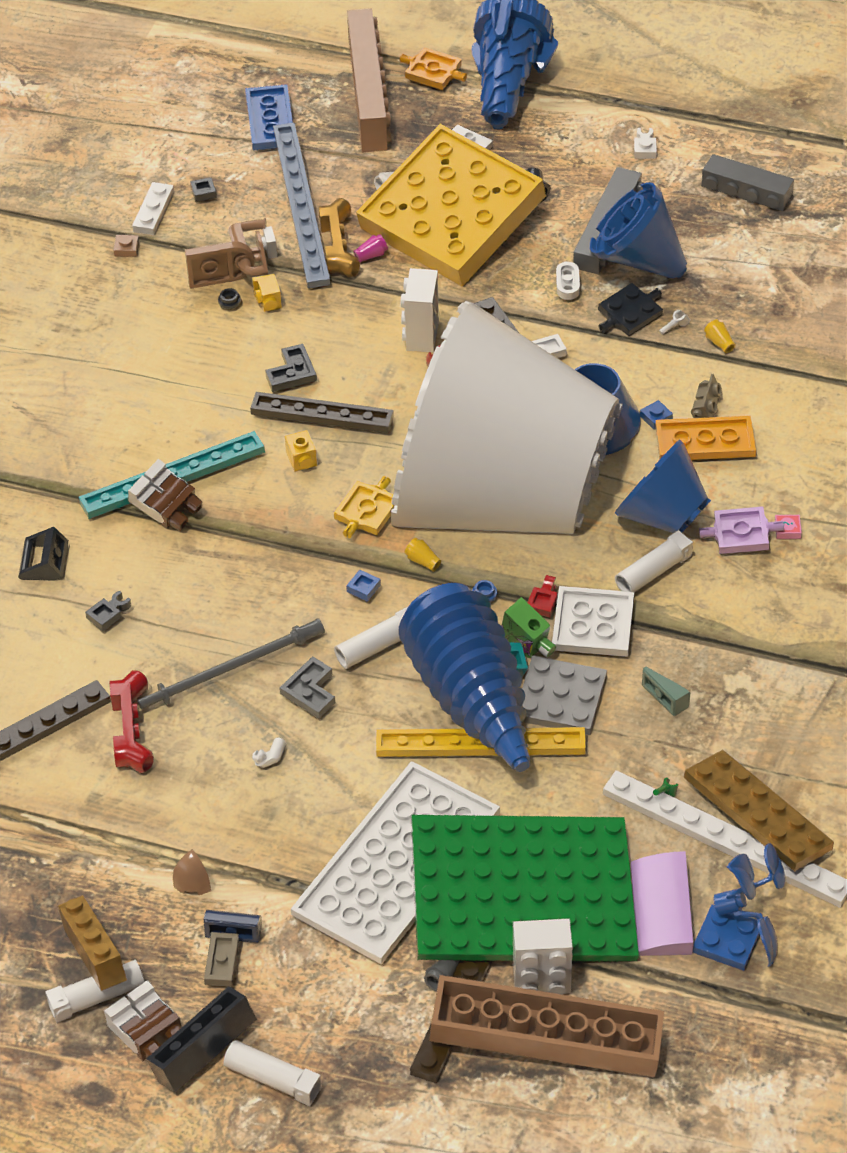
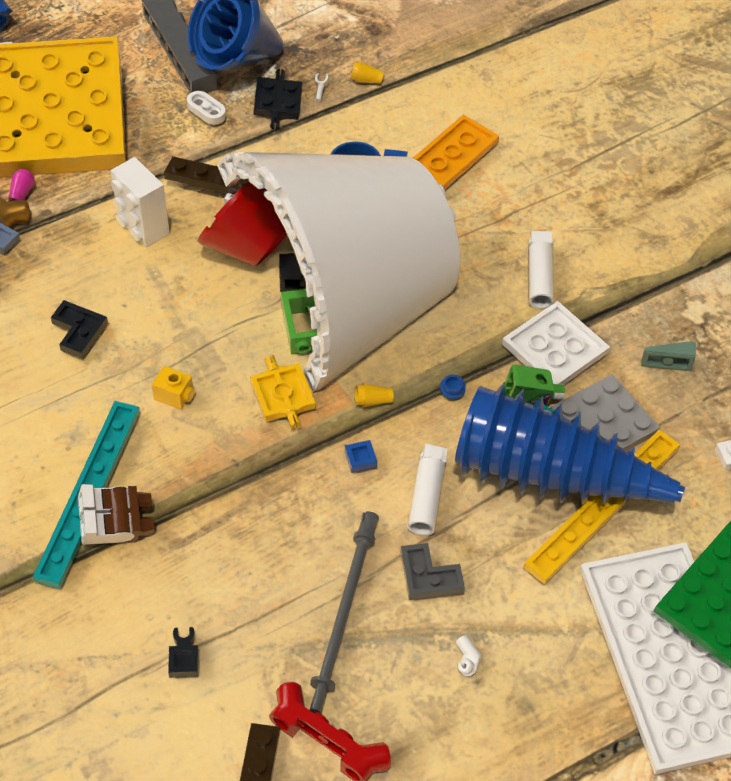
camera: 50 degrees left, 5 degrees up
black tile [18,526,69,581] -> none
dark brown plate [250,392,394,433] -> none
red plate [527,575,558,617] -> none
blue cone [615,440,711,533] -> none
dark tan hinge [691,374,722,418] -> none
lavender plate [699,507,784,554] -> none
bright pink tile [775,515,802,539] -> none

